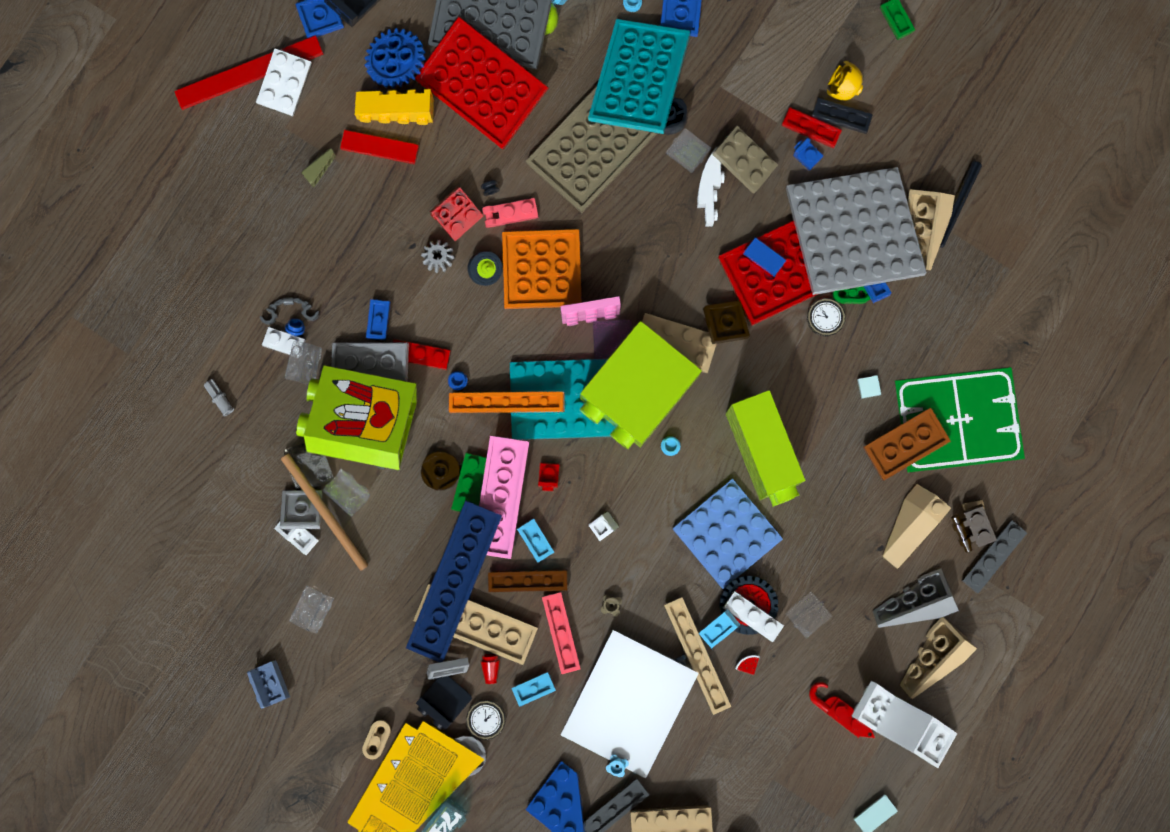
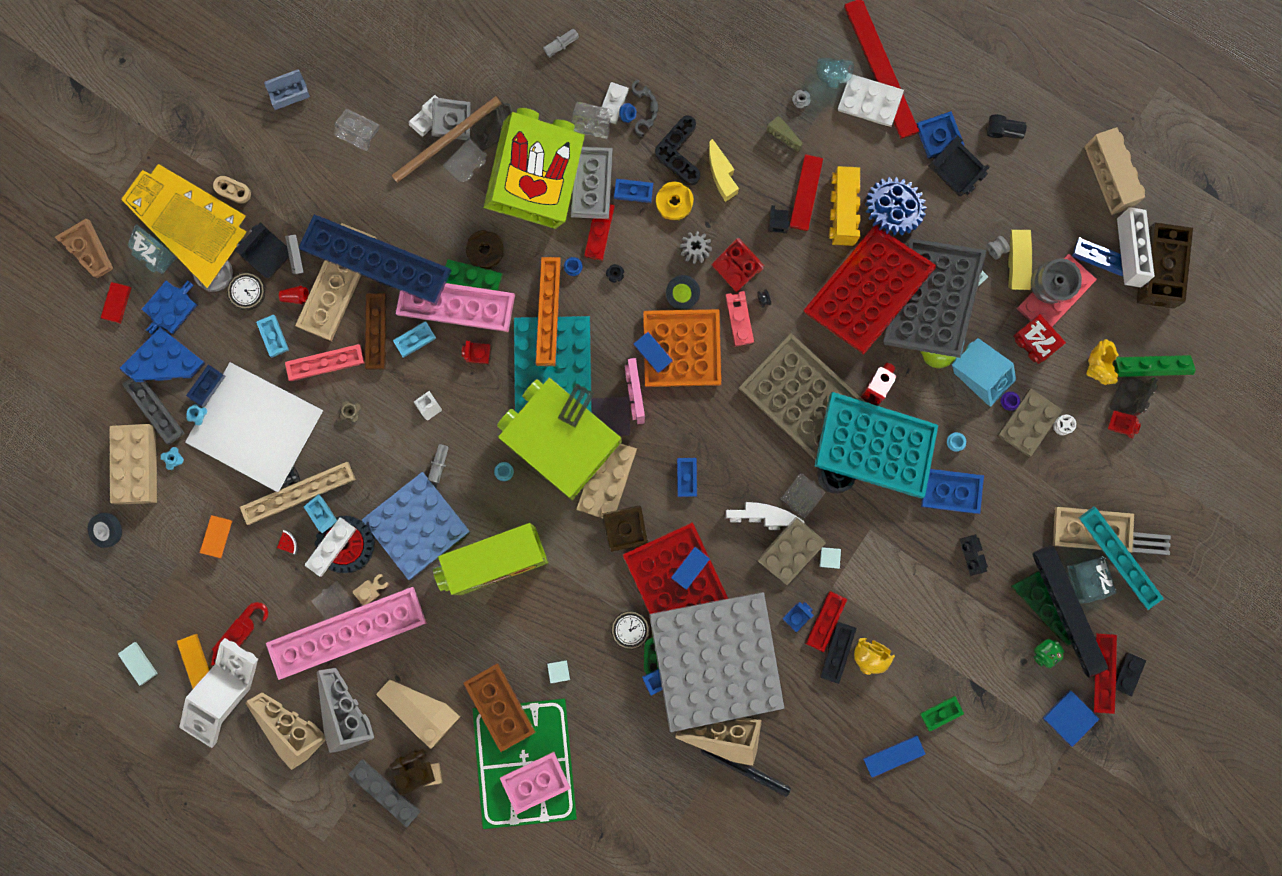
camera: 90 degrees right, 0 degrees up
none -> blue plate [141,280,197,335]
none -> medium azure plate [161,447,184,470]
none -> light orange tile [177,634,209,689]
none -> dark blue plate [186,365,226,407]
none -> orange hinge [200,515,233,558]
none -> bright pink plate [266,587,427,680]
none -> tan plate [353,574,389,606]
none -> light grey axle [427,444,449,483]
none -> bright pink plate [500,752,570,814]
none -> clear smoke tile [558,384,594,428]
none -> black plate [606,264,624,283]
none -> blue tile [633,332,673,373]
none -> black beam [655,115,700,185]
none -> yellow plate [656,182,694,220]
none -> blue plate [677,458,697,497]
none -> light yellow slope [709,139,739,202]
none -> black panel [768,205,789,233]
none -> light grey plate [792,90,811,108]
none -> clear light blue cylinder [816,58,854,88]
none -> light aqua tile [819,547,841,569]
none -> torso [861,363,896,406]
none -> blue tile [863,735,925,777]

